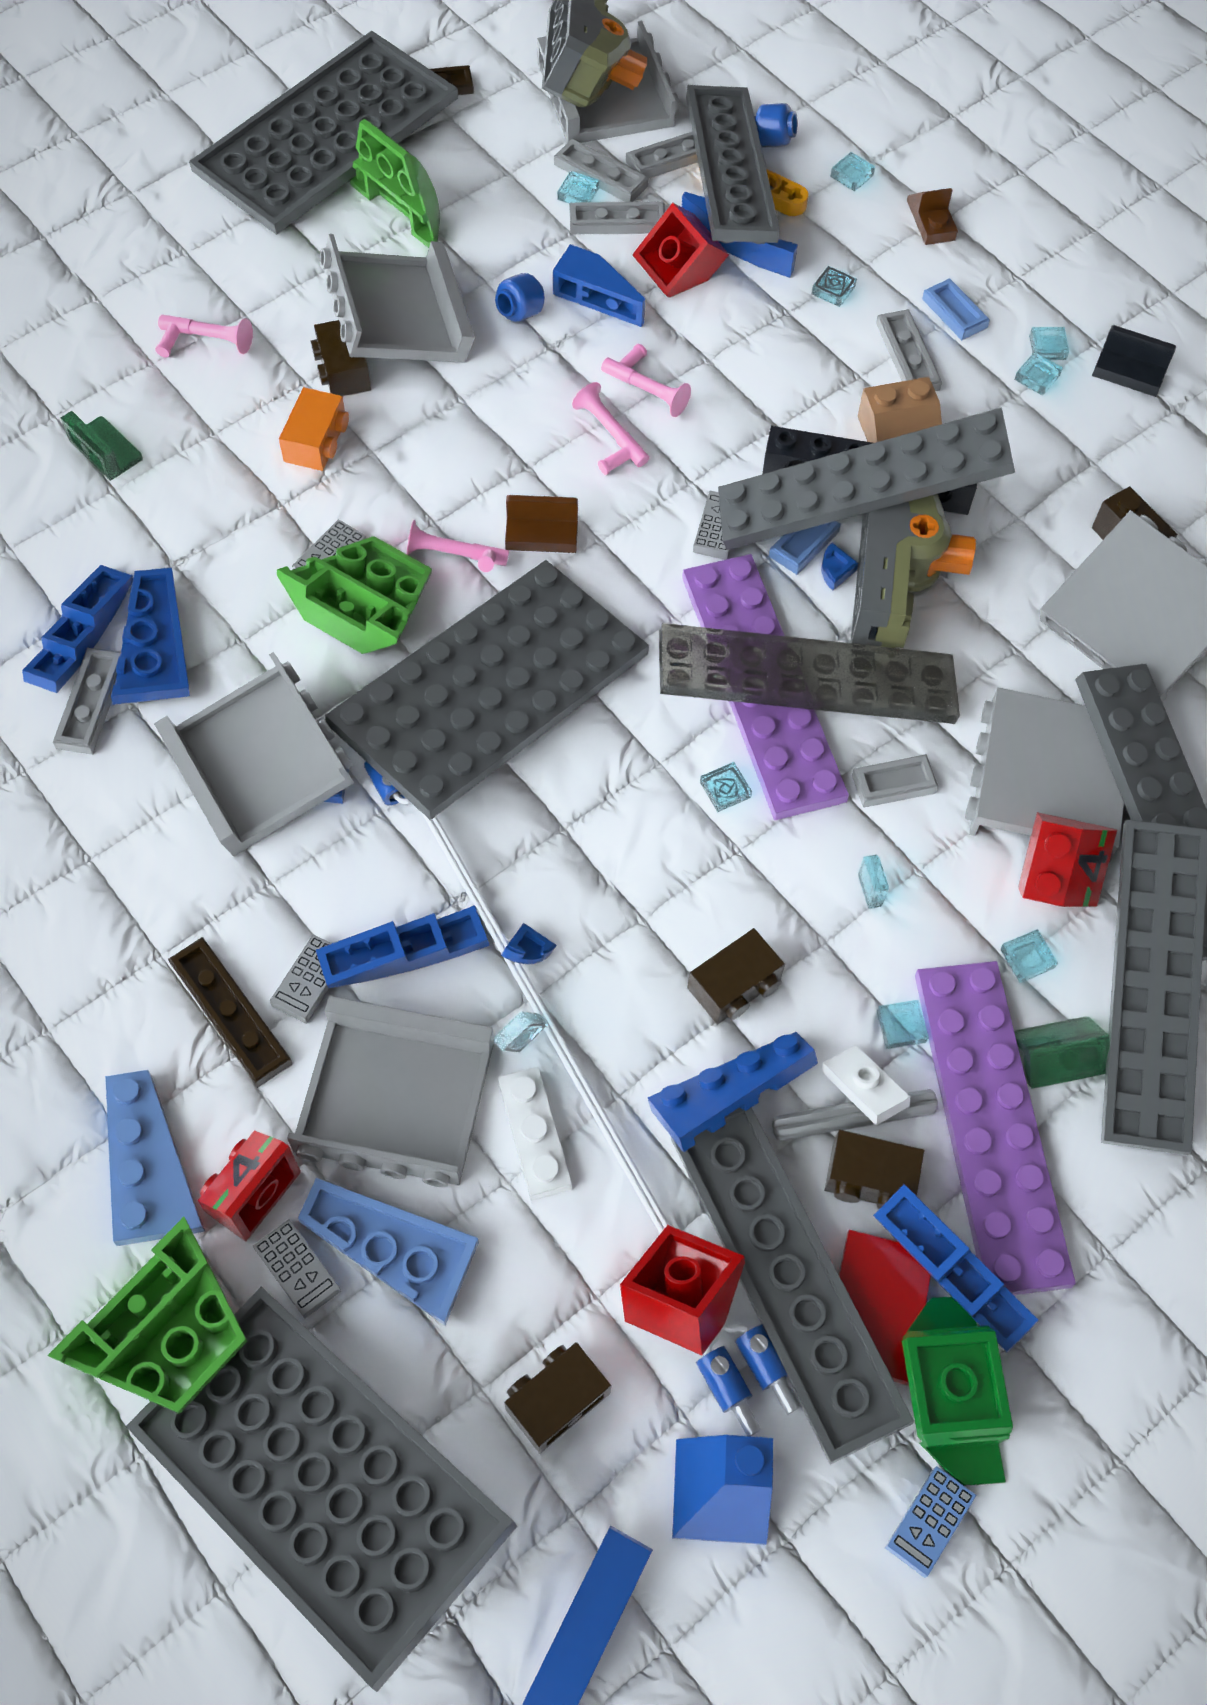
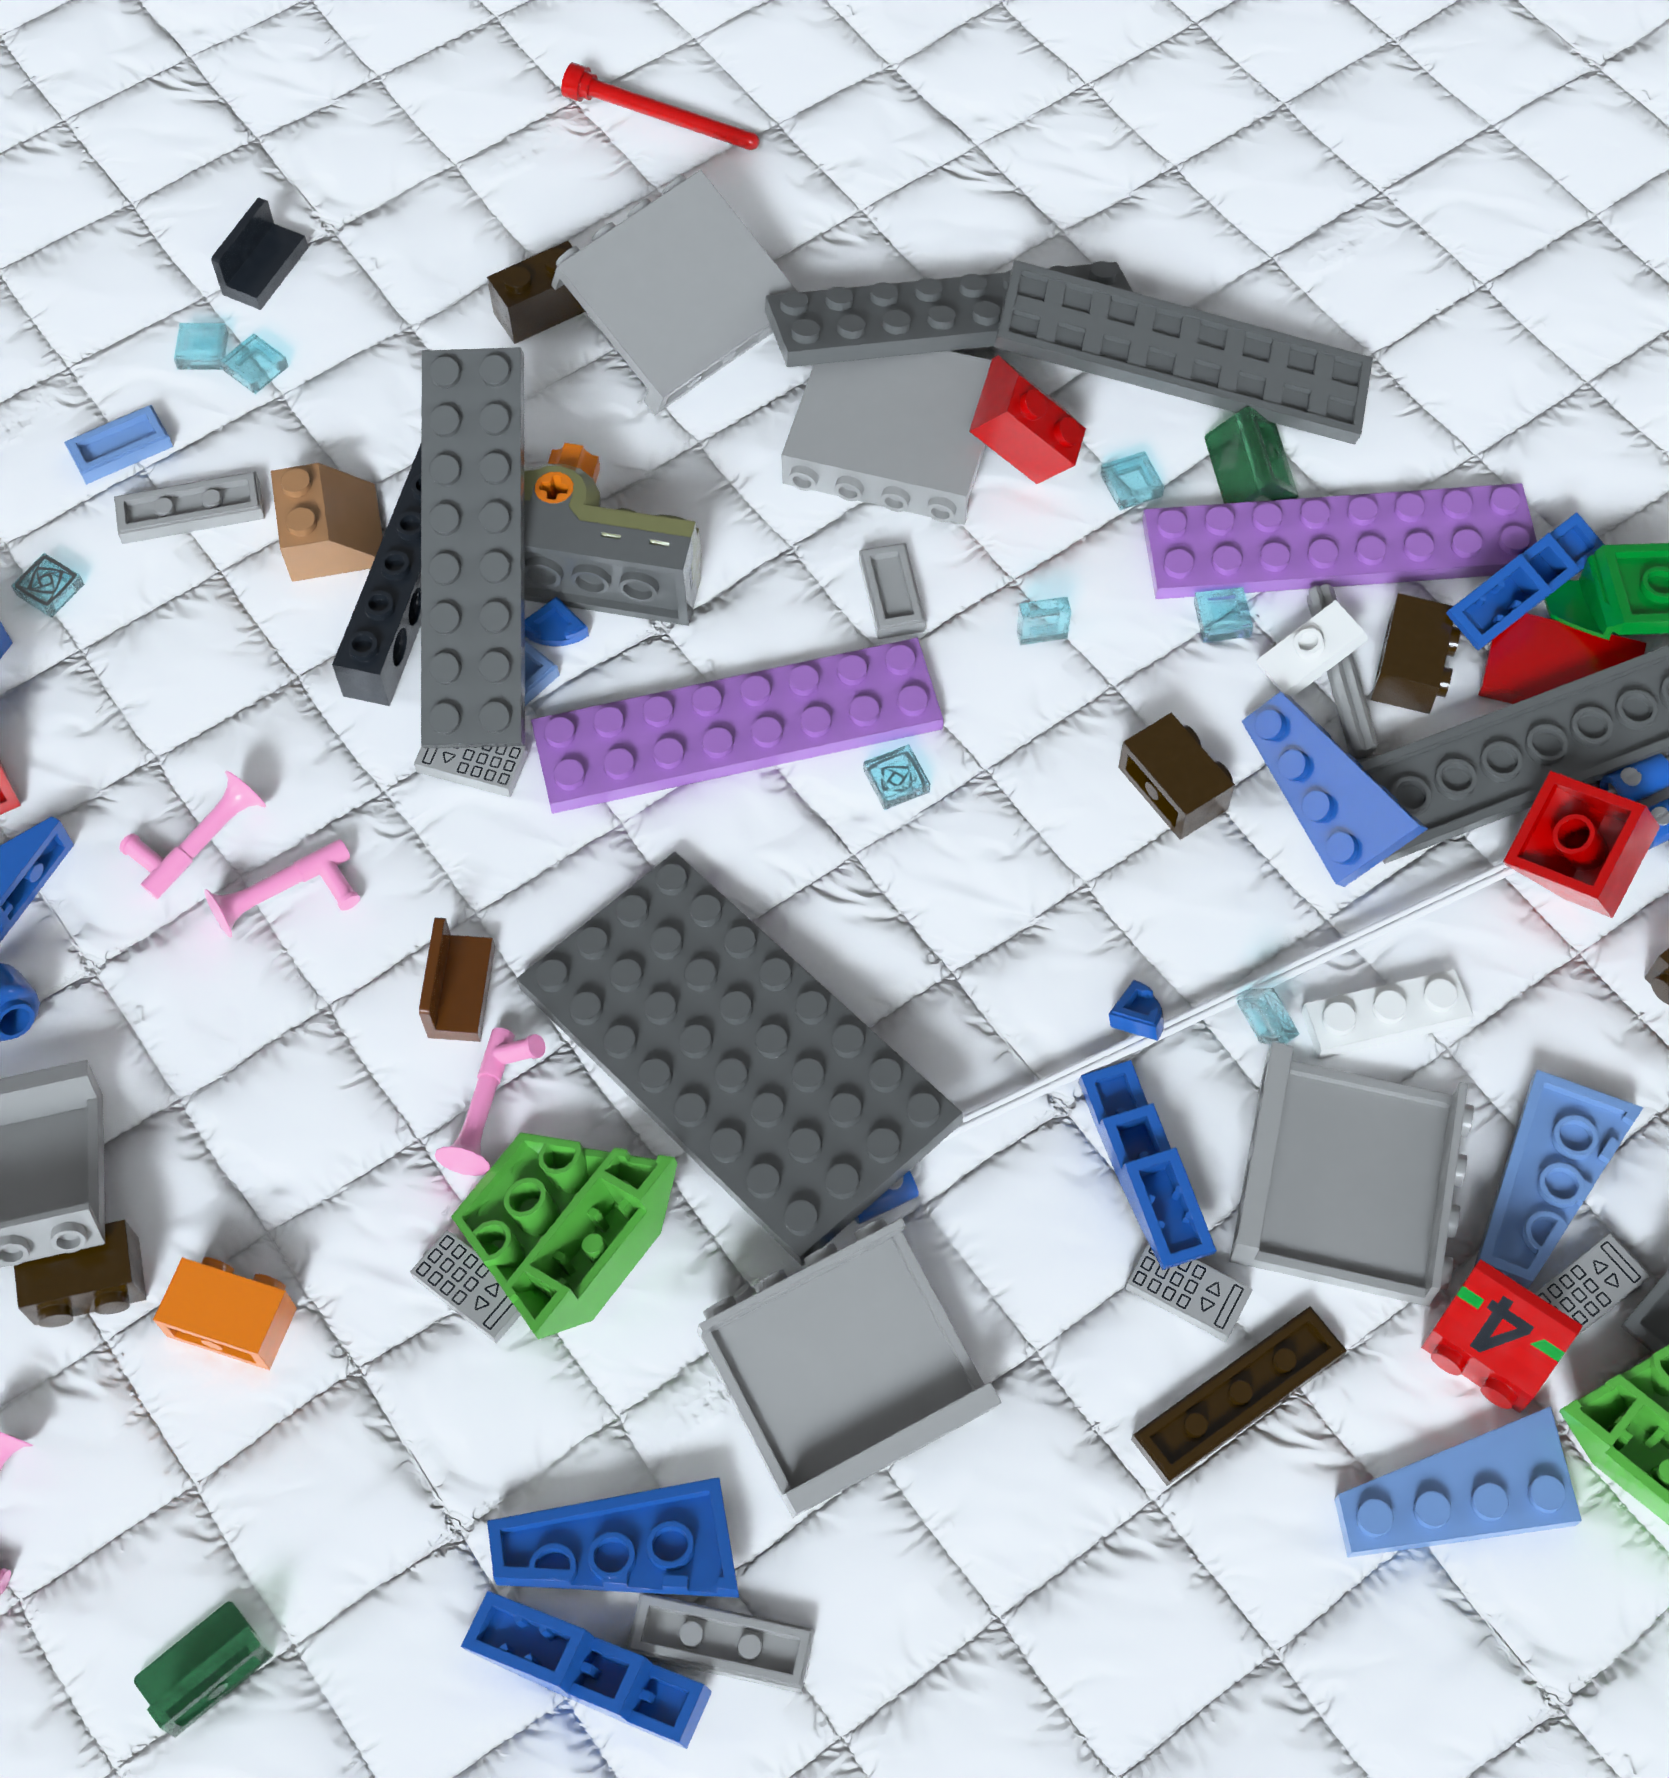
camera: 85 degrees left, 0 degrees up
clear smoke plate [659,623,960,724] -> none

